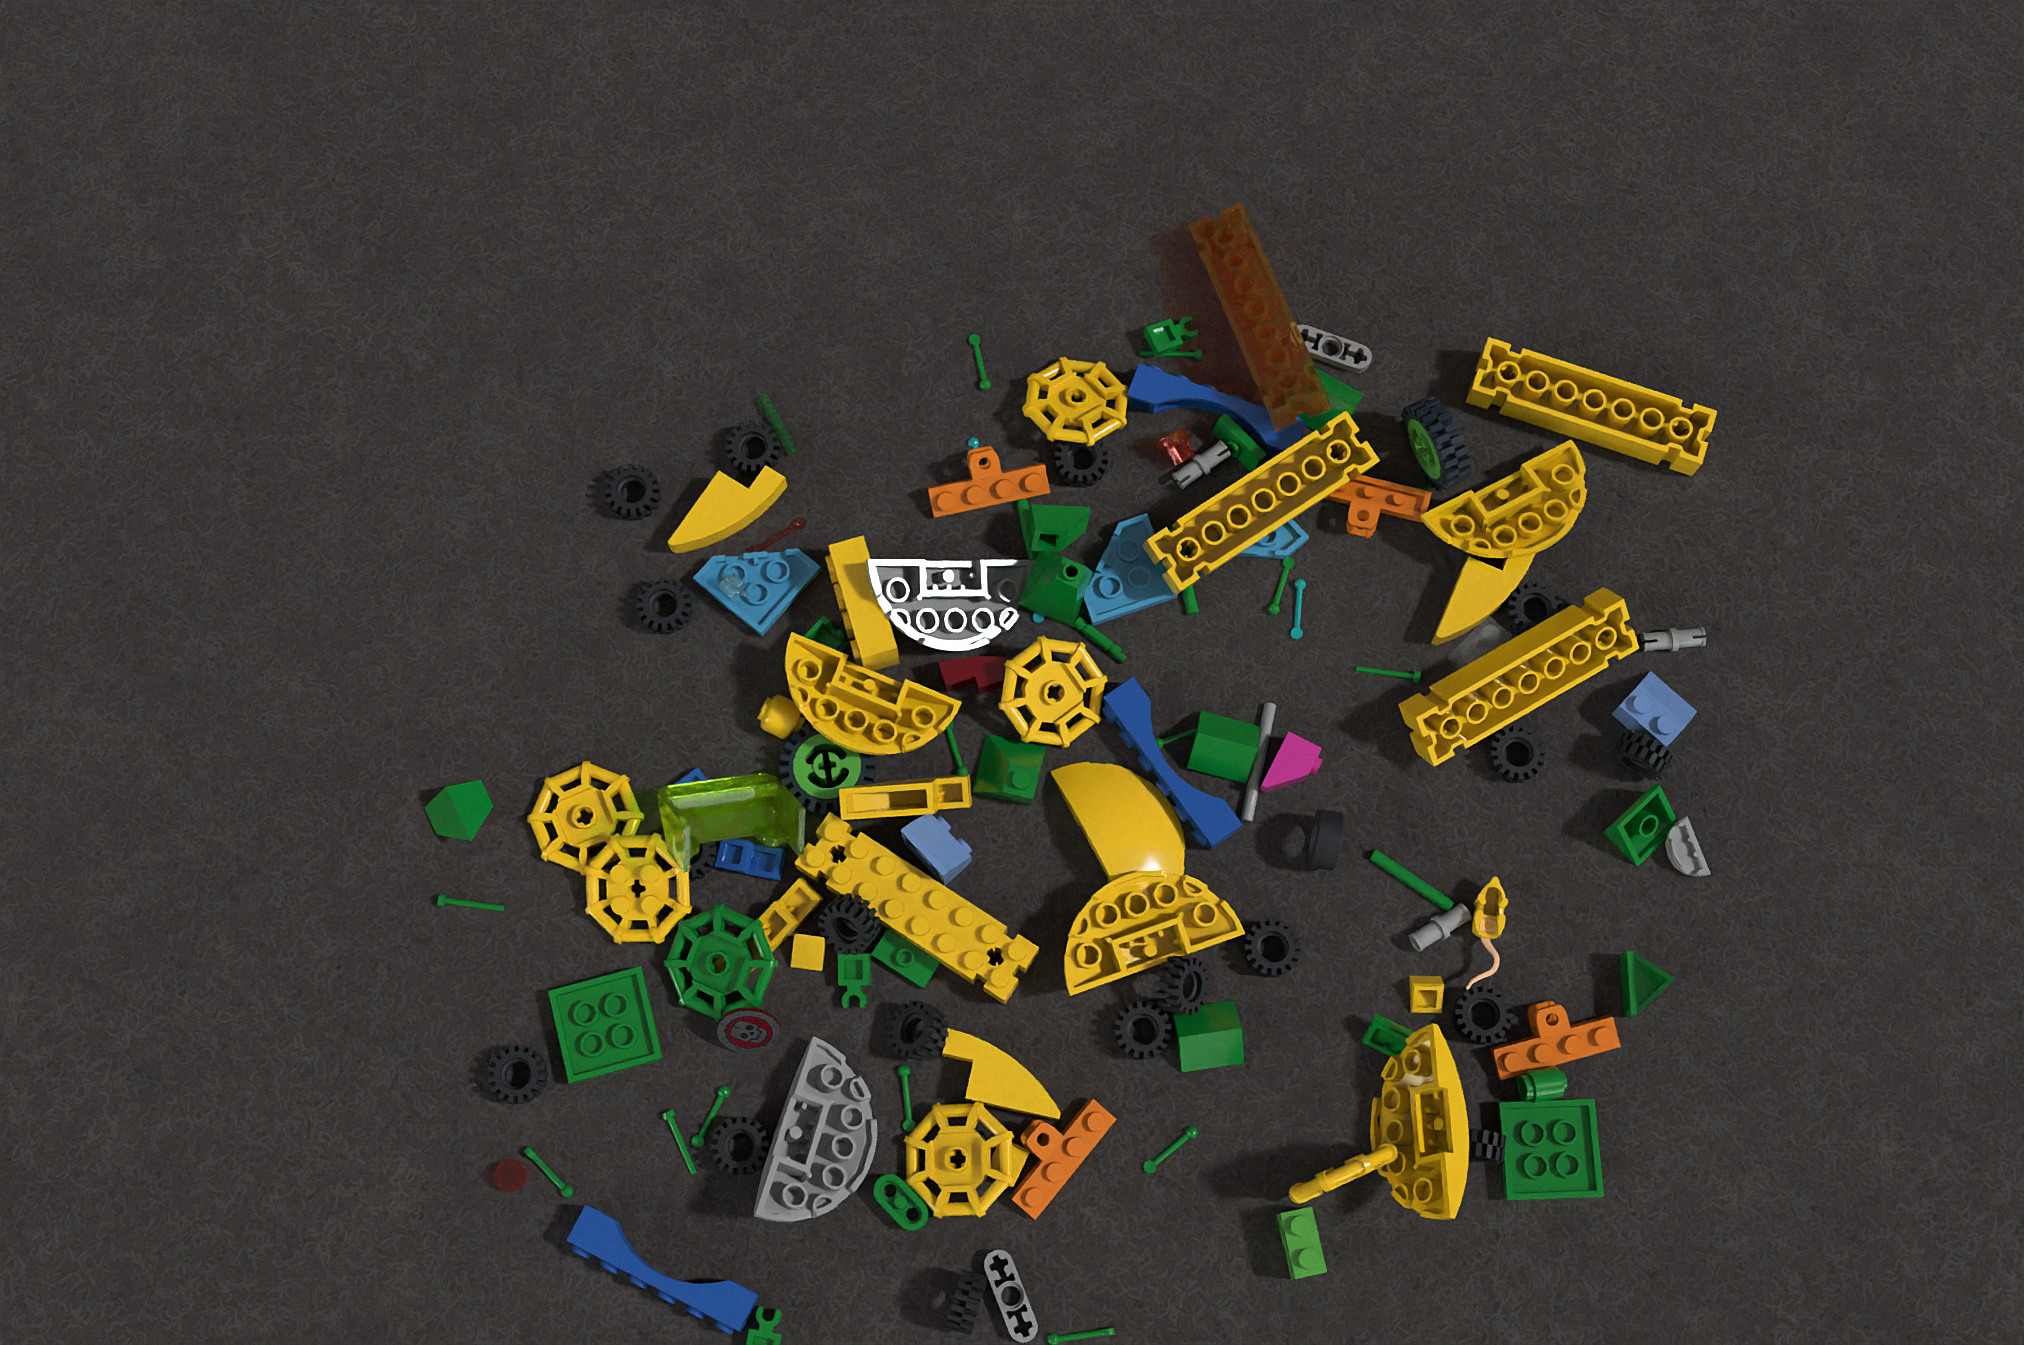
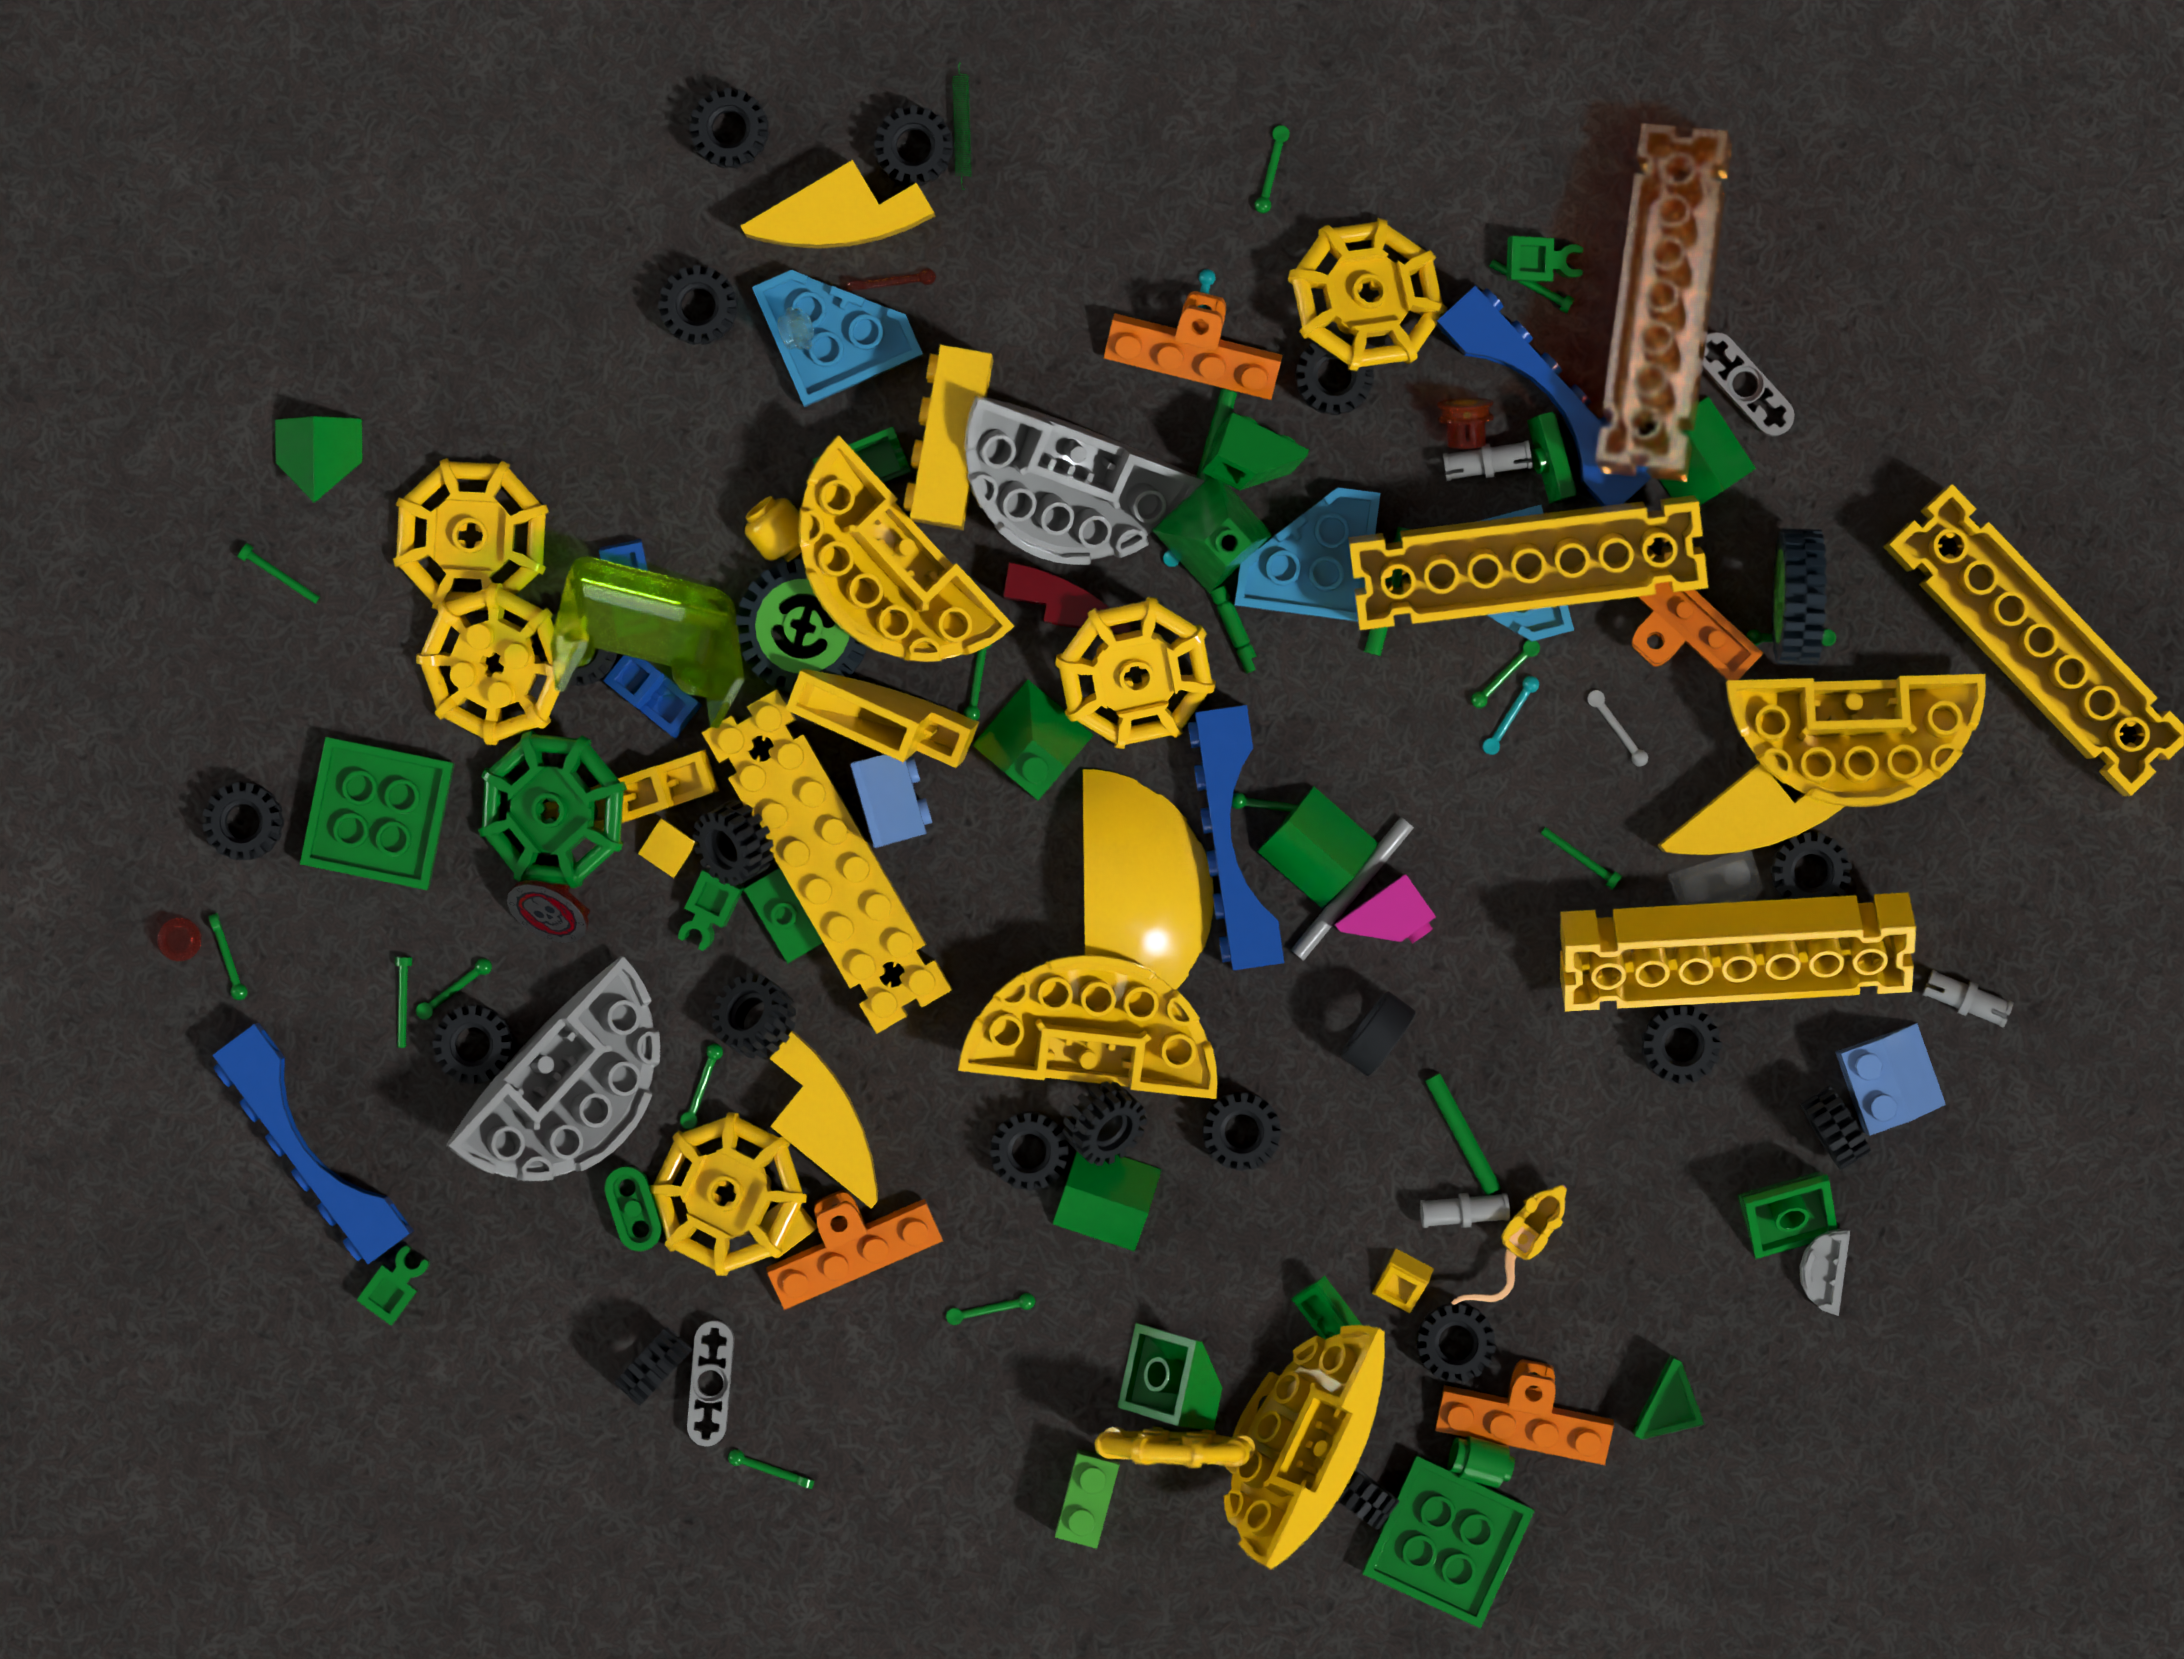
camera: 30 degrees right, 15 degrees up
none -> green slope [1118,1323,1223,1430]
none -> light grey hinge [1588,690,1648,767]

